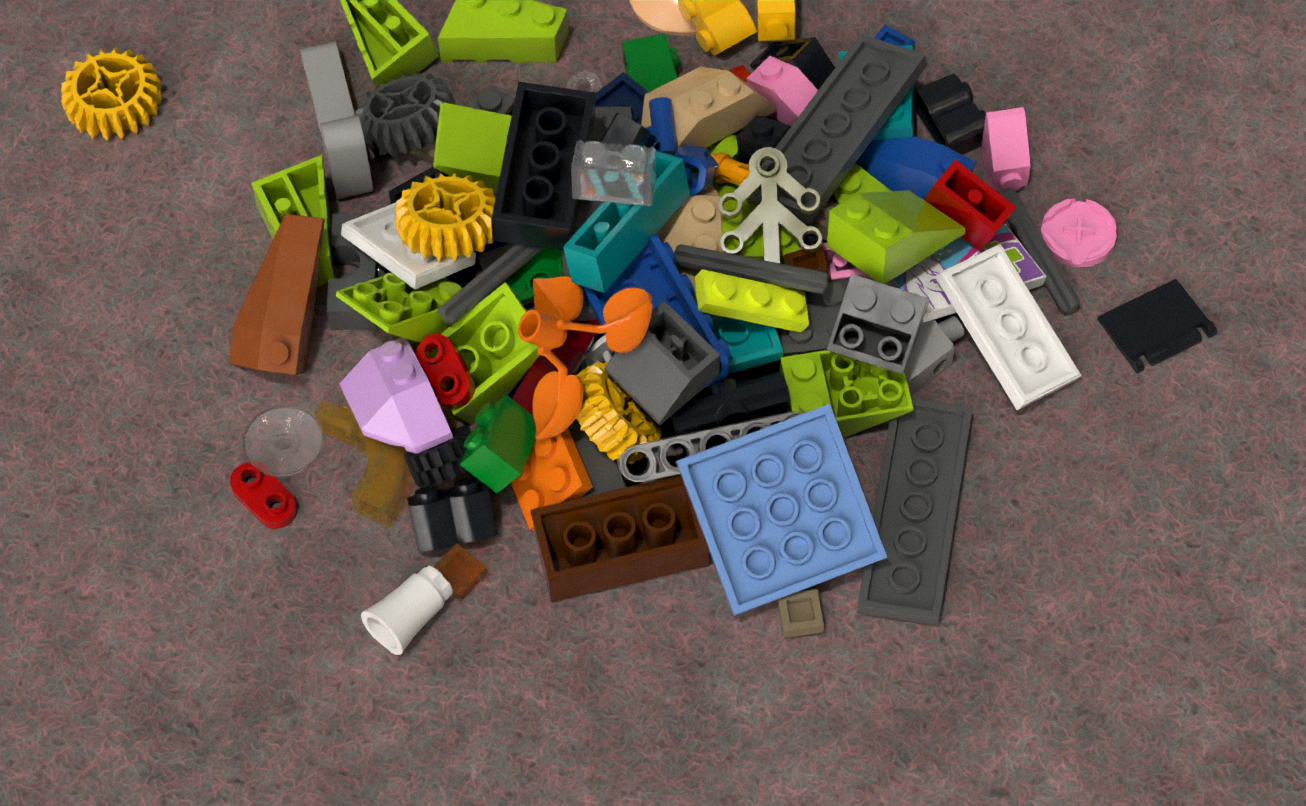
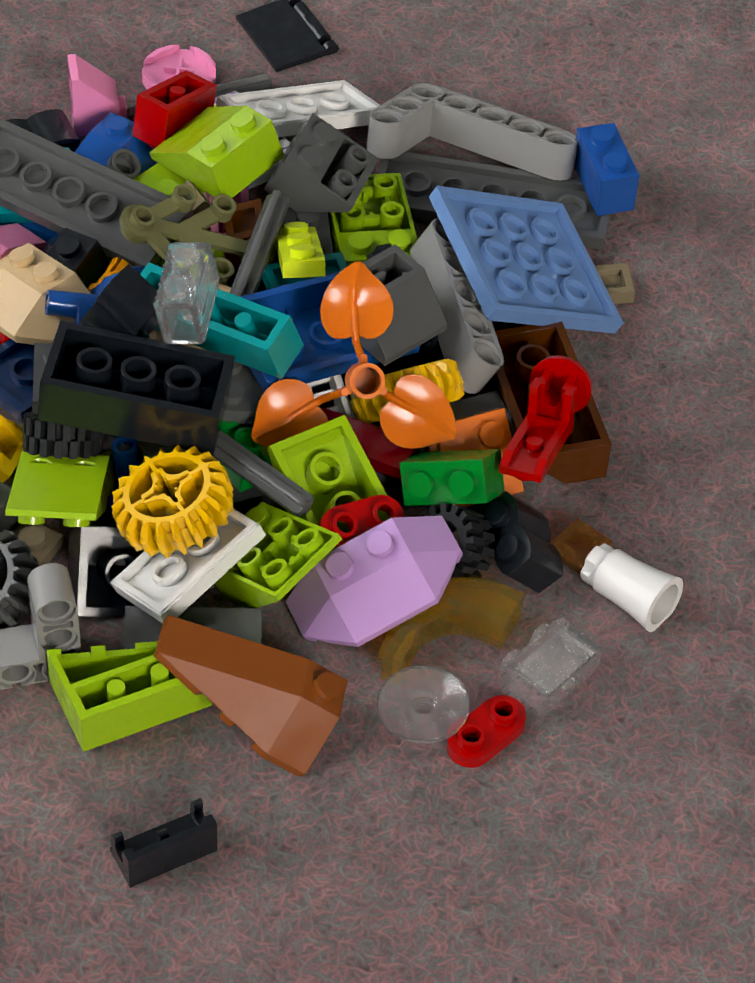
camera: 95 degrees left, 10 degrees down
none -> dark grey hinge [106,149,141,179]
none -> black hinge [110,798,218,887]
none -> light grey beam [366,83,578,181]
none -> red piece [499,355,592,483]
none -> clear brick [499,615,603,721]
none -> blue brick [574,123,639,216]

